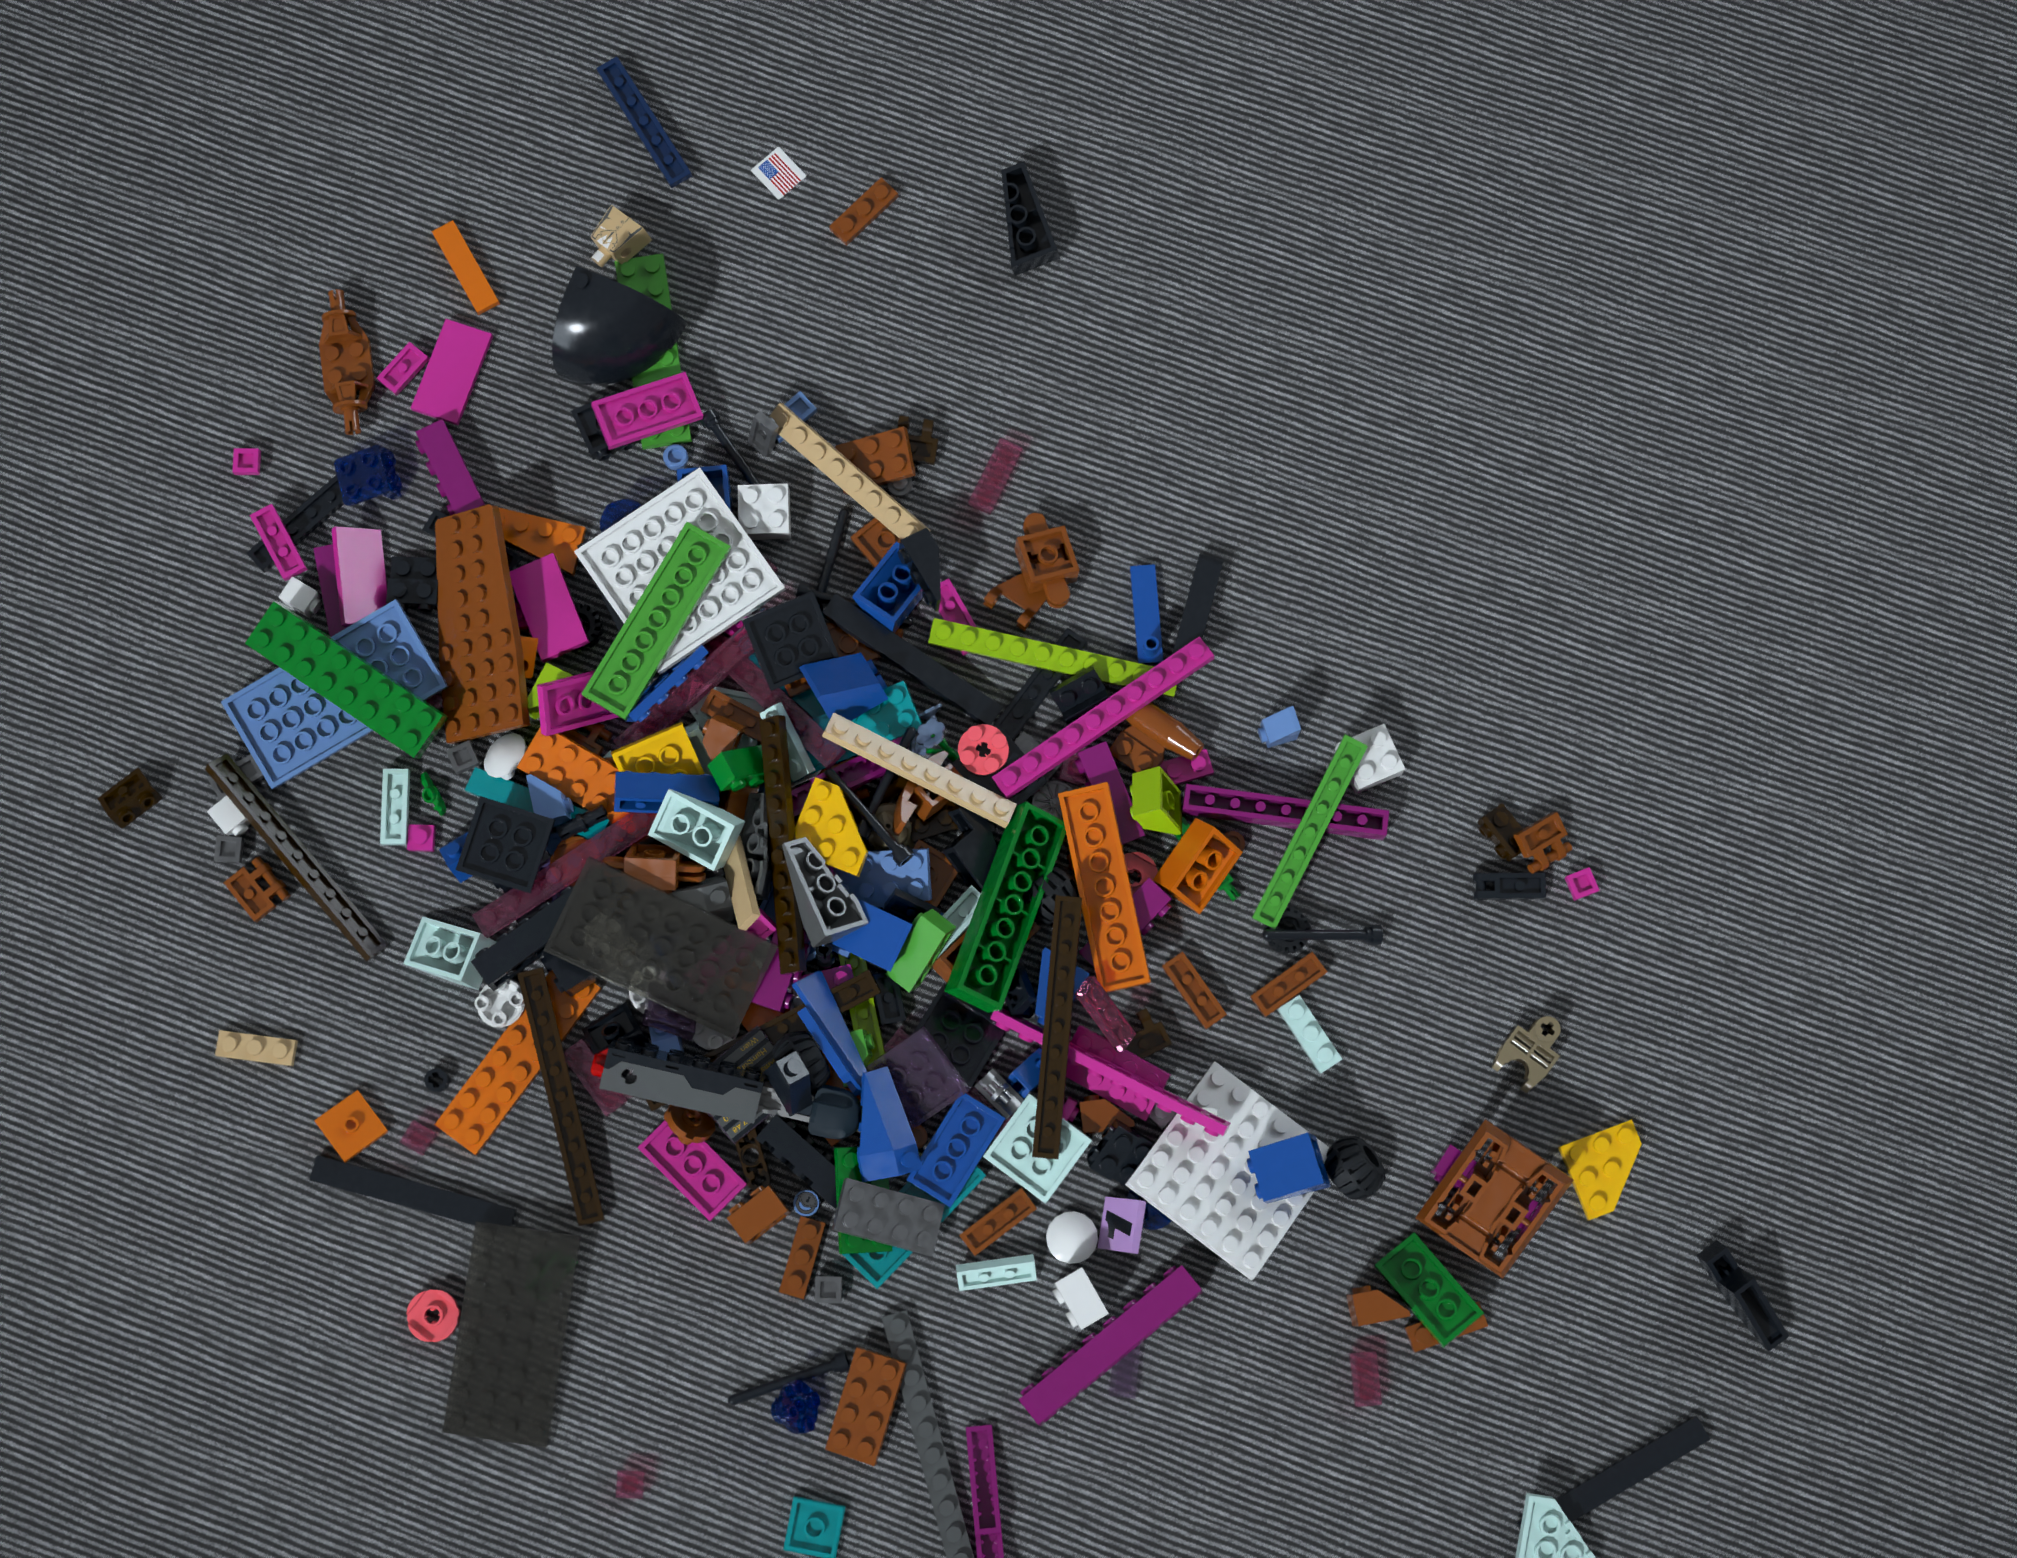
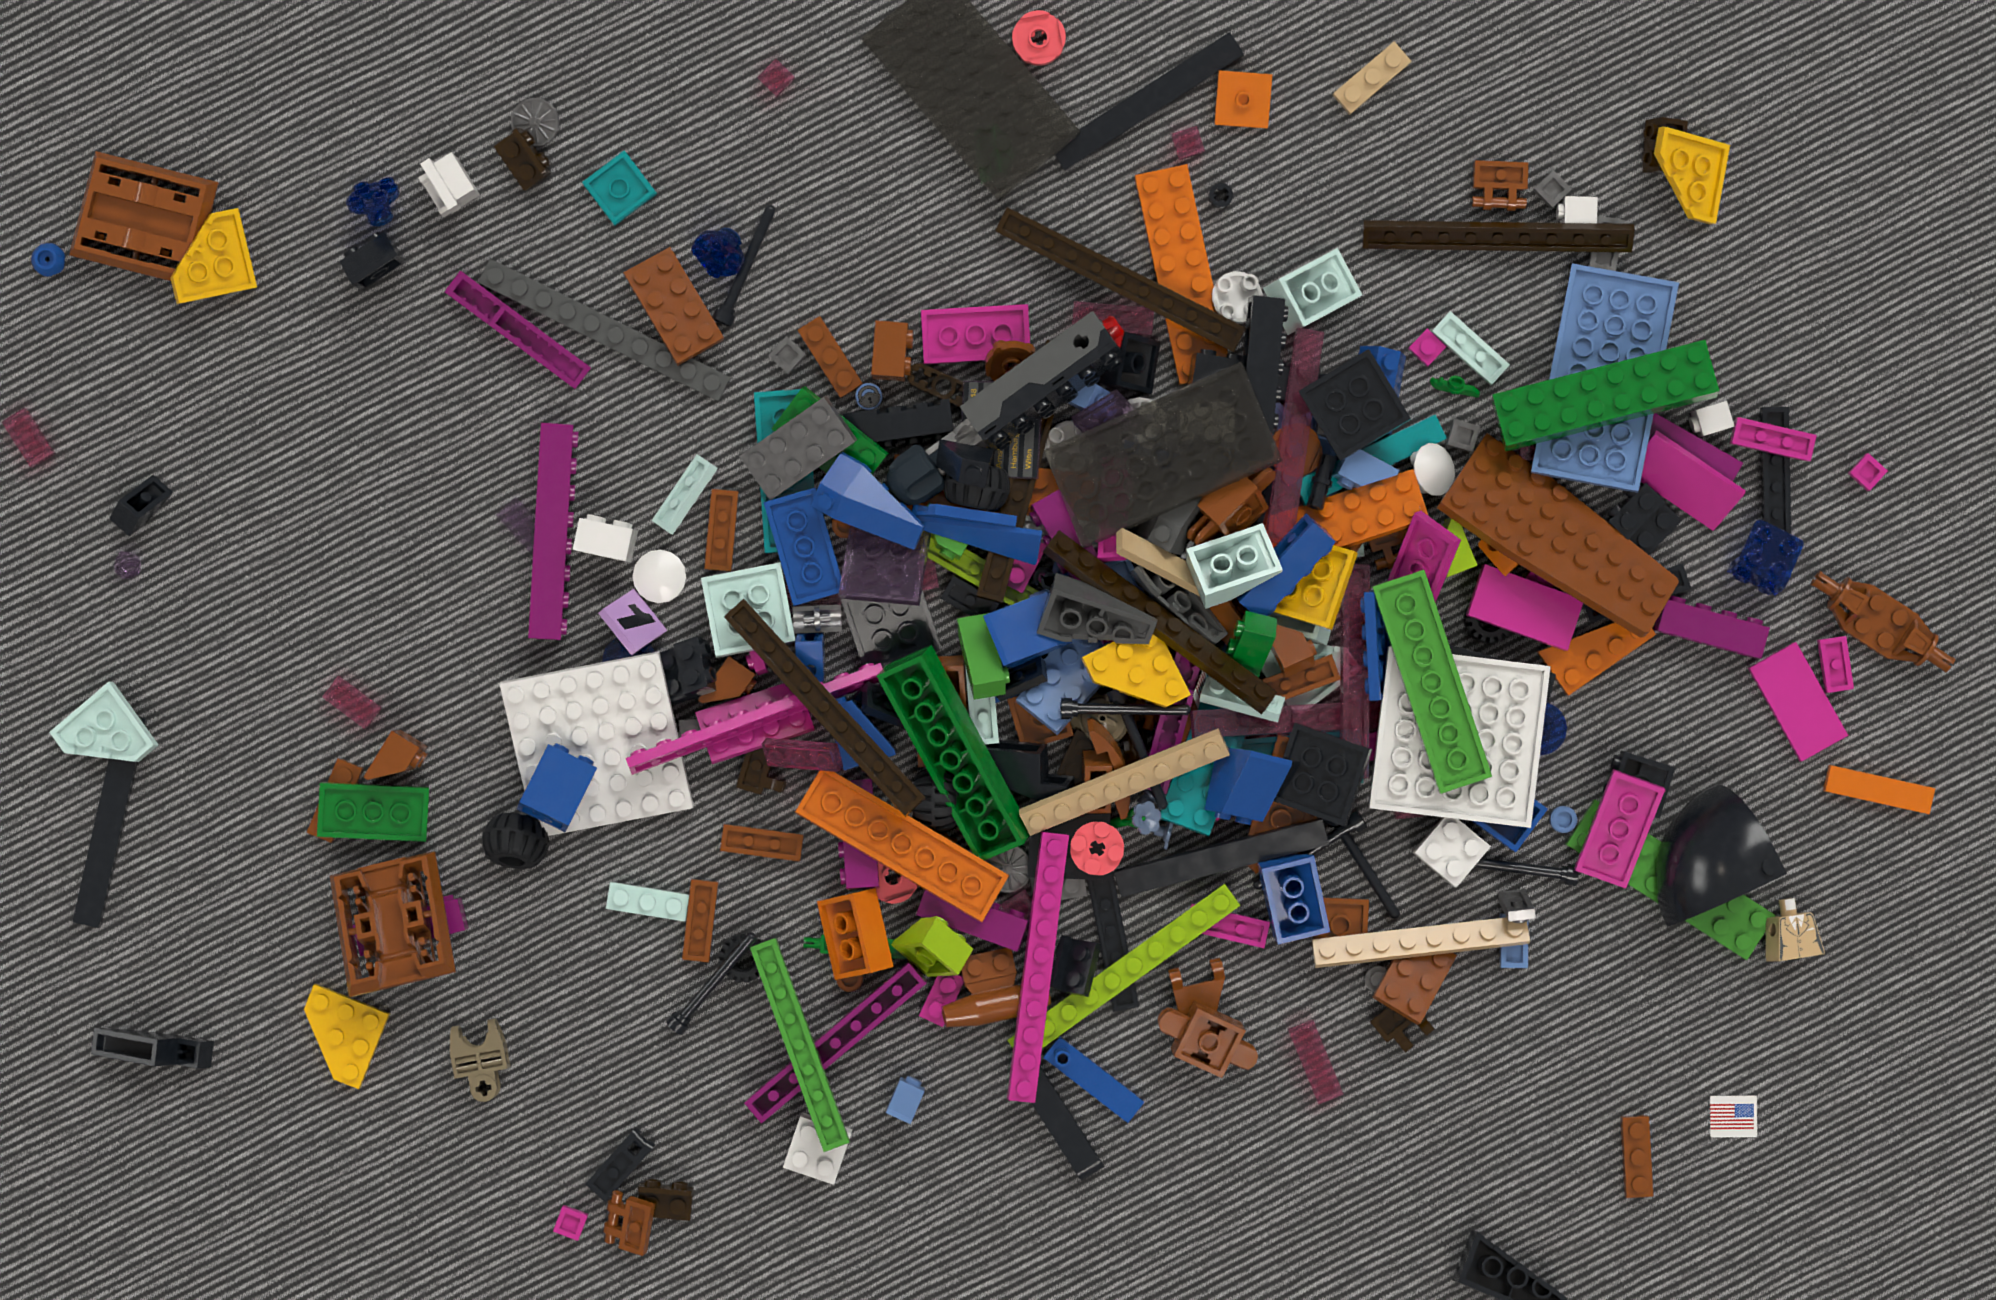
camera: 130 degrees right, 10 degrees up
dark blue plate [596,56,692,188] -> none
black slope [897,528,941,612] -> none
none -> yellow plate [1654,127,1730,224]

